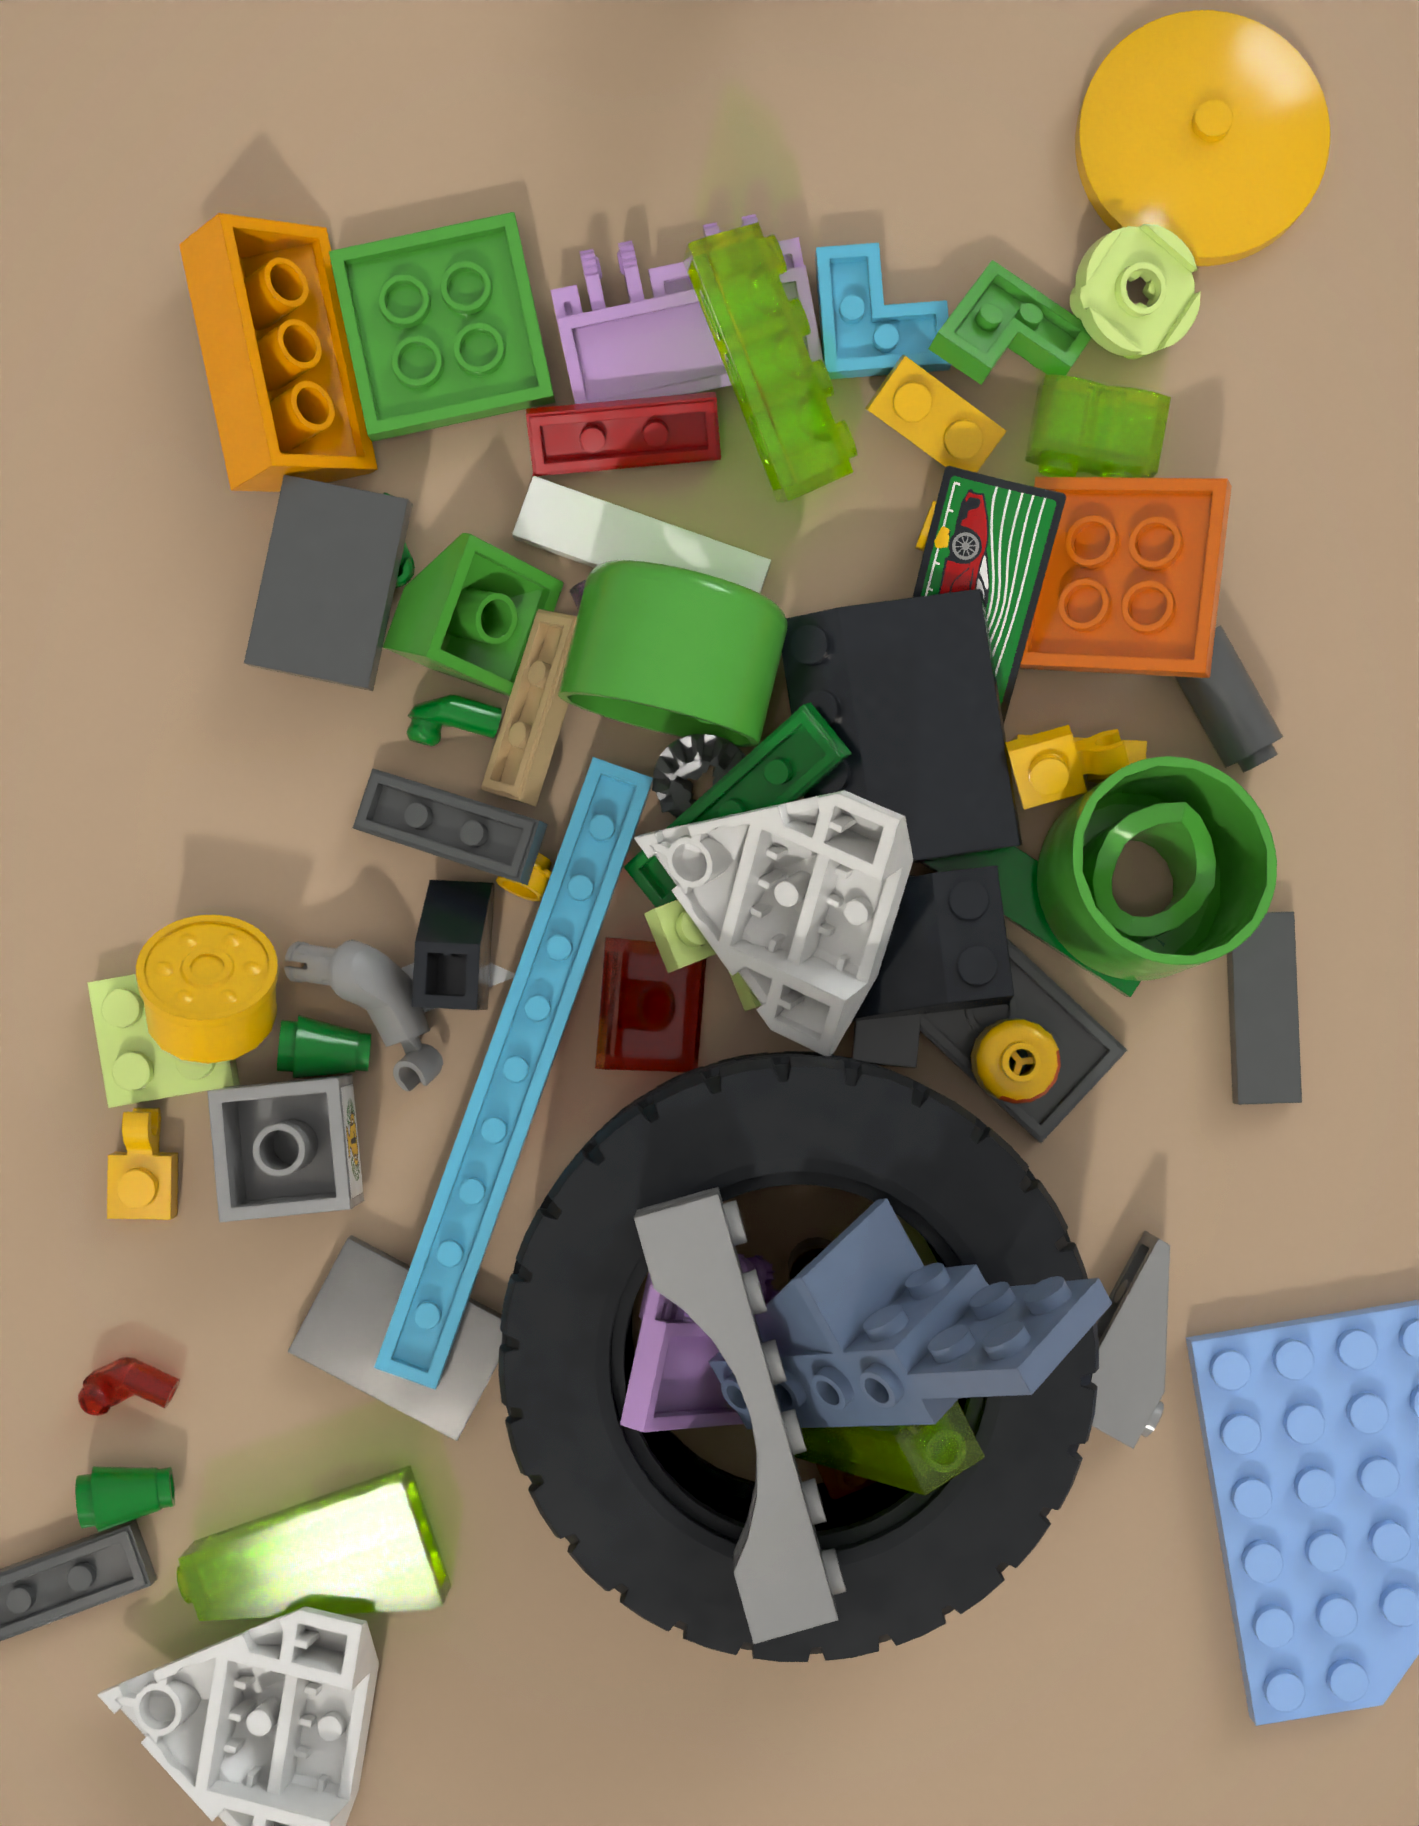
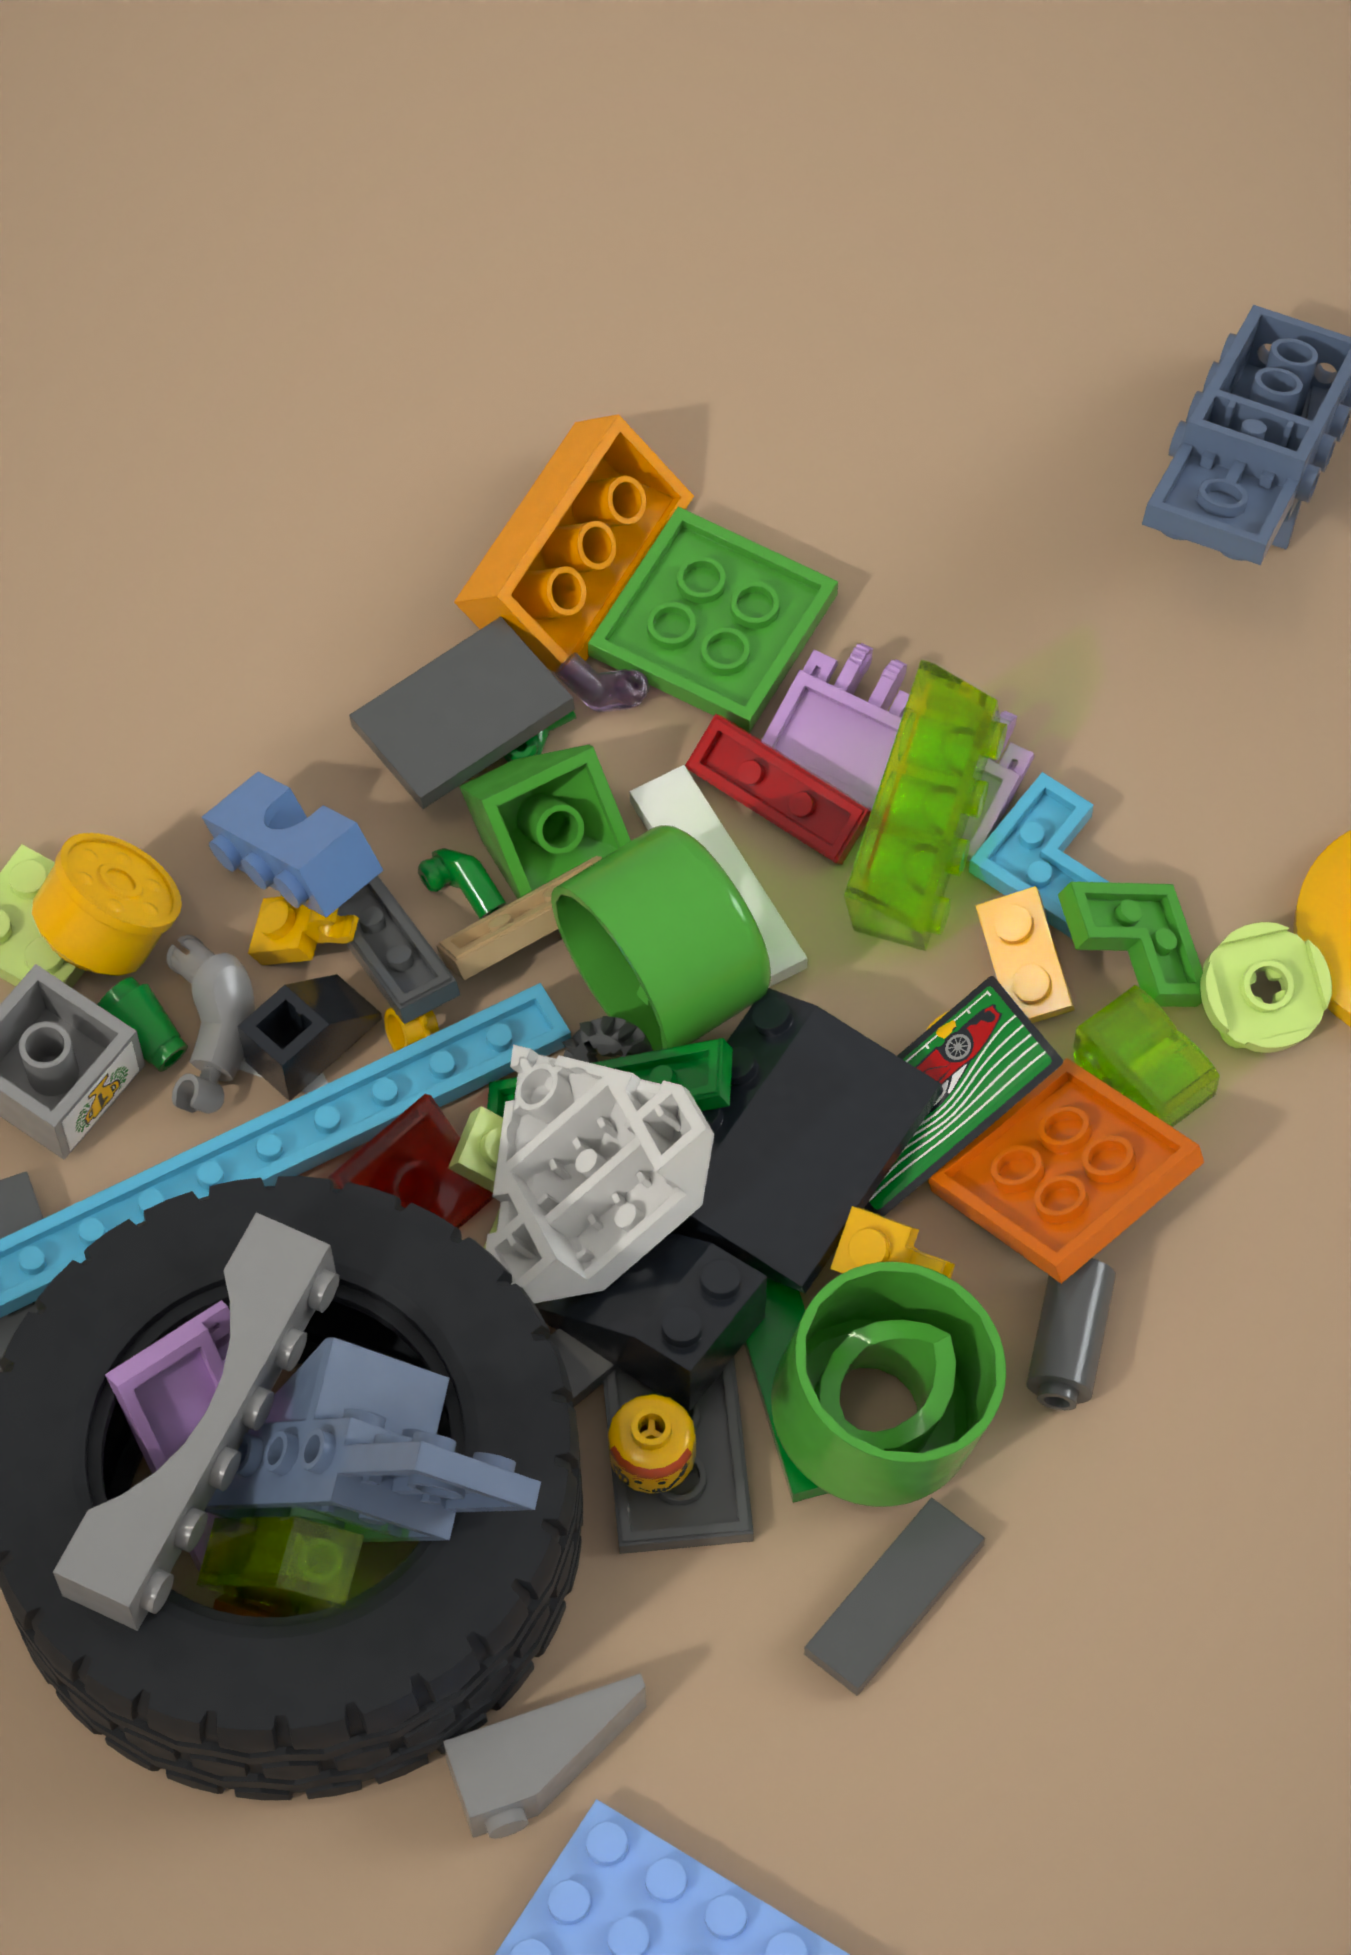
camera: 40 degrees right, 25 degrees down
none -> medium blue arch [202,771,384,917]
none -> yellow plate [248,896,359,966]
none -> arm [555,652,649,712]

